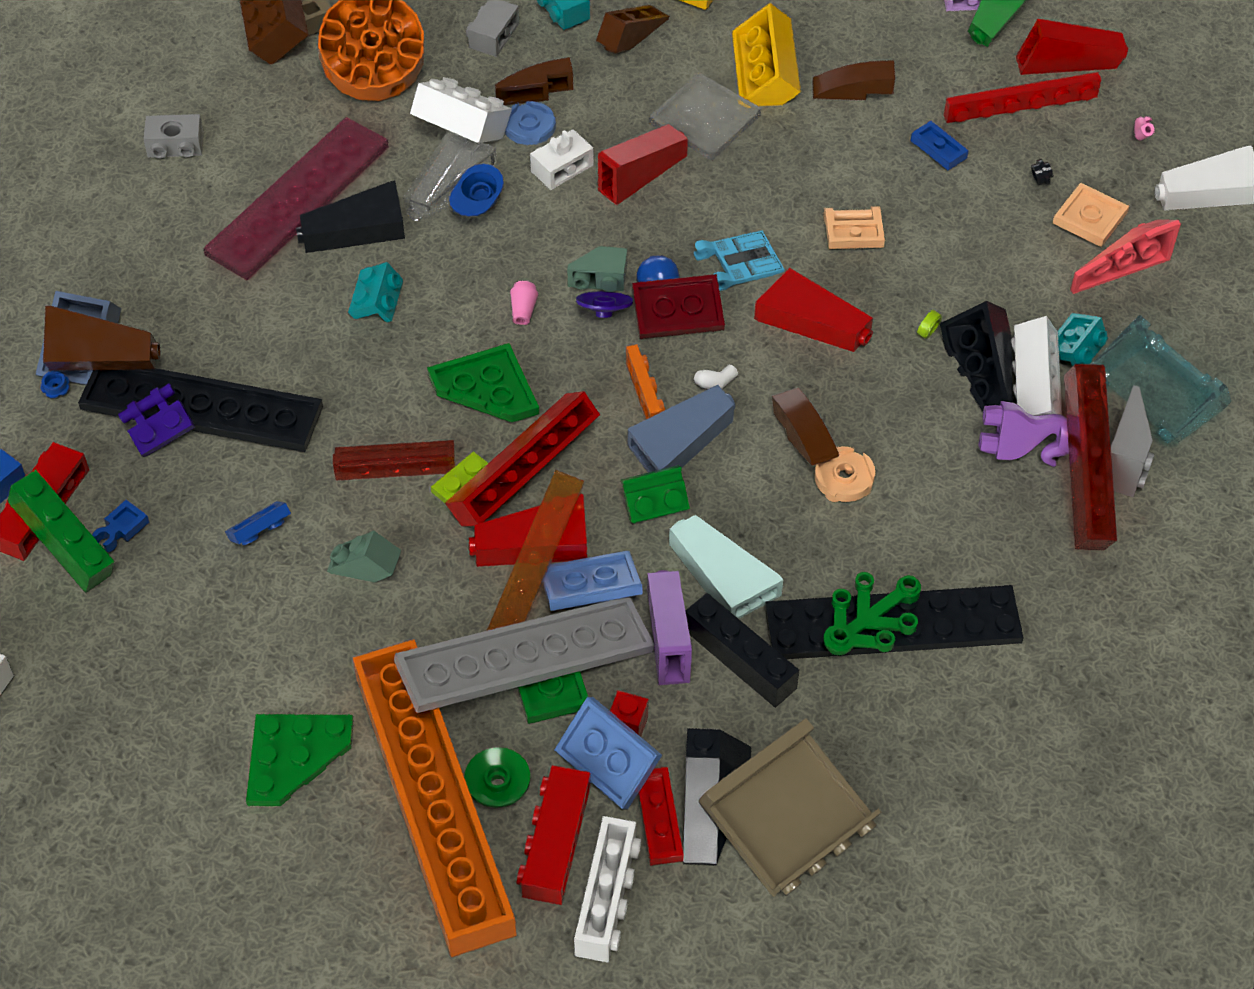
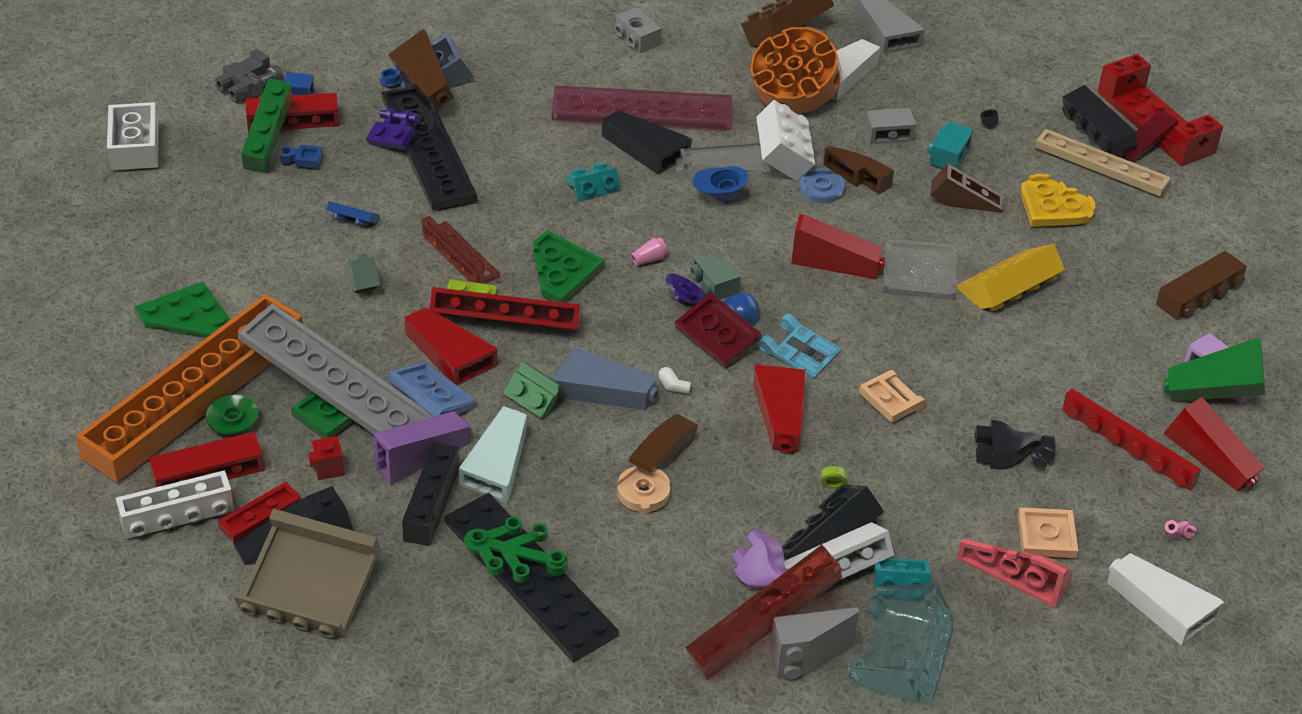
camera: 55 degrees right, 10 degrees down
clear orange tile [487,470,584,631] -> none
white brick [530,129,593,190] -> none
medium blue tile [554,697,662,809] -> none
orange plate [626,344,665,419] -> none
reddish brown slope [813,60,895,100] -> none
blue plate [910,121,969,170] -> none
black plate [1031,159,1053,186] -> none
none -> black hips [974,420,1056,469]

